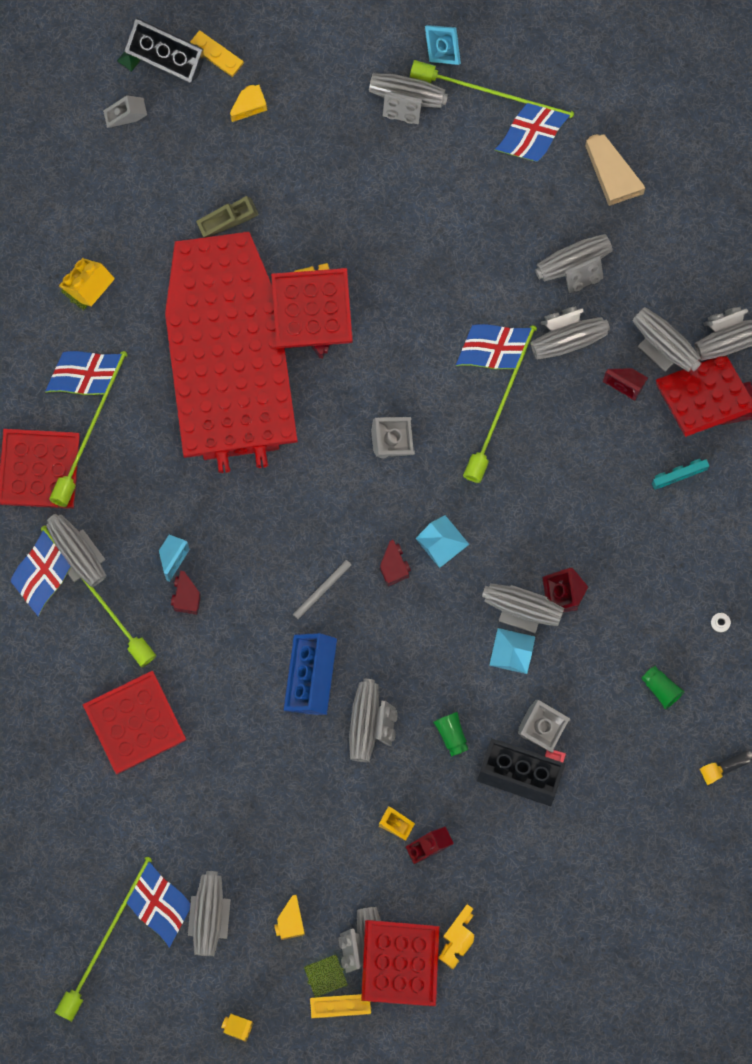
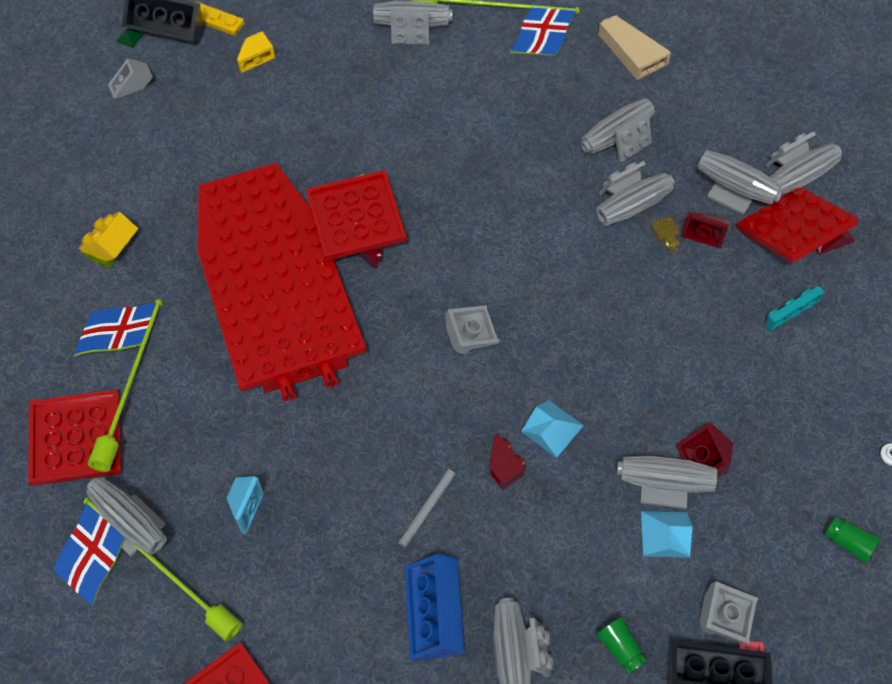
camera: 10 degrees left, 15 degrees down
dark red slope [171,570,201,615] -> none
olive slope [196,196,259,238] -> none
flag [456,324,537,483] -> none
none -> clear yellow plate [651,216,680,254]

